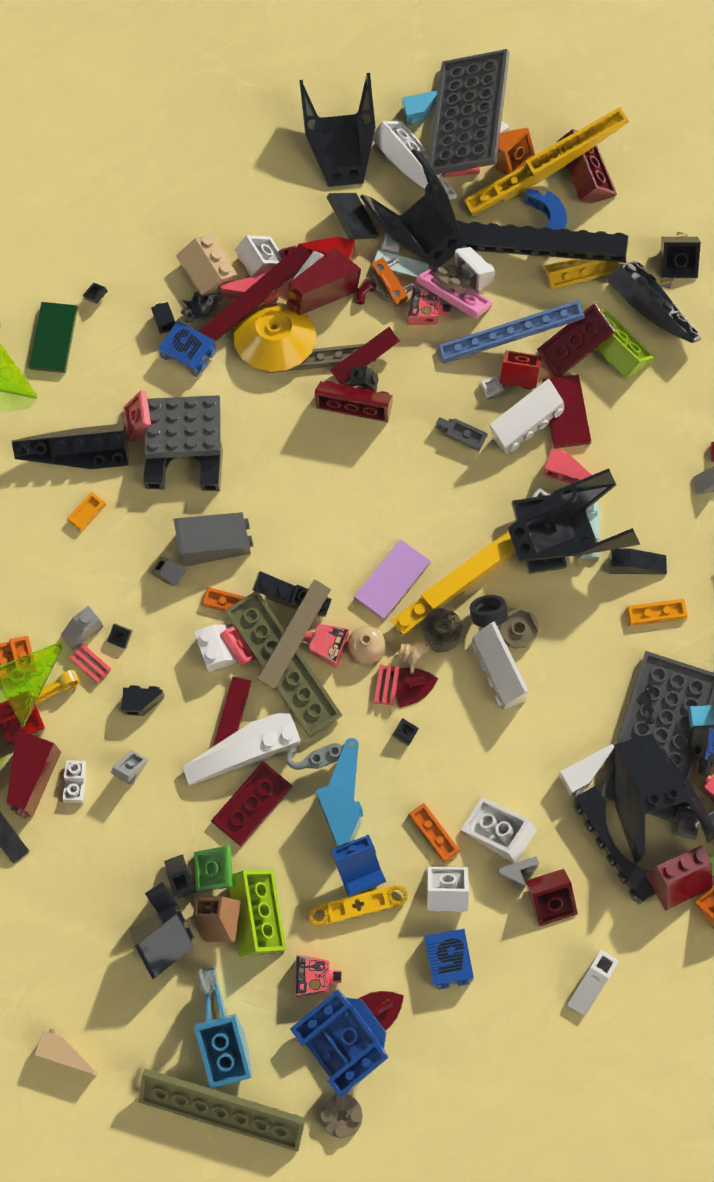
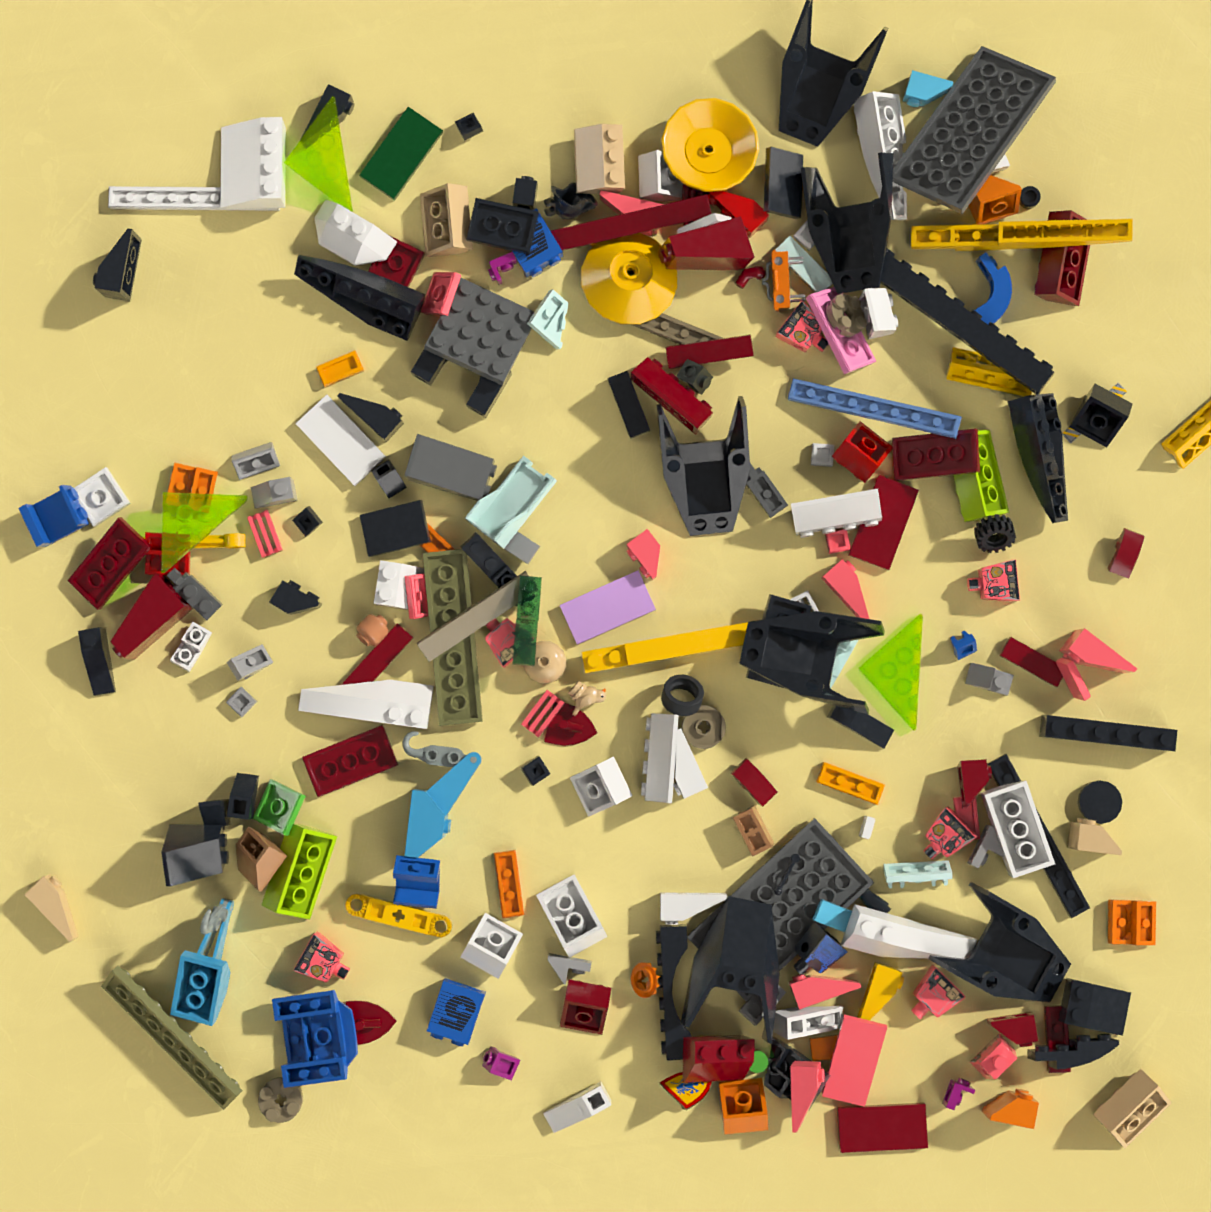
camera: 25 degrees right, 15 degrees up
clear smoke brick [423,608,462,652] -> none
none -> dark grey hinge [167,568,223,620]
none -> light grey tile [226,687,258,717]
none -> light grey slope [232,442,280,480]
none -> white tile [296,395,386,486]
none -> white wedge [314,200,397,266]
none -> black slope [337,393,404,442]
none -> nougat head [356,614,389,647]
none -> black tile [360,500,431,557]
none -> dark red tile [368,234,425,287]
none -> tan slope [420,183,473,257]
none -> light aqua piece [465,456,557,549]
none -> black tile [466,198,539,255]
none -> magenta bracket [482,1046,521,1081]
none -> magenta bracket [487,251,517,285]
none -> light grey slope [493,531,540,564]
none -> clear green slope [512,575,542,666]
none -> light aqua wing [527,289,568,350]
none -> white slope [570,757,632,817]
none -> black tile [607,371,650,439]
none -> coral slope [626,529,660,580]
none -> orange gear [631,962,660,998]
none -> black windscreen [656,396,750,536]
none -> shield [659,1072,712,1111]
none -> yellow dish [661,98,759,192]
none -> white slope [673,728,708,799]
none -> dark red slope [731,758,778,807]
none -> medium nougat hinge [733,805,775,857]
none -> coral tile [825,529,851,554]
none -> clear neon green tile [858,613,923,731]
none -> white tile [859,815,875,839]
none -> blue tile [951,631,977,660]
none -> torso [967,559,1020,602]
none -> black tyre [974,514,1016,553]
none -> black tile [1019,186,1041,209]

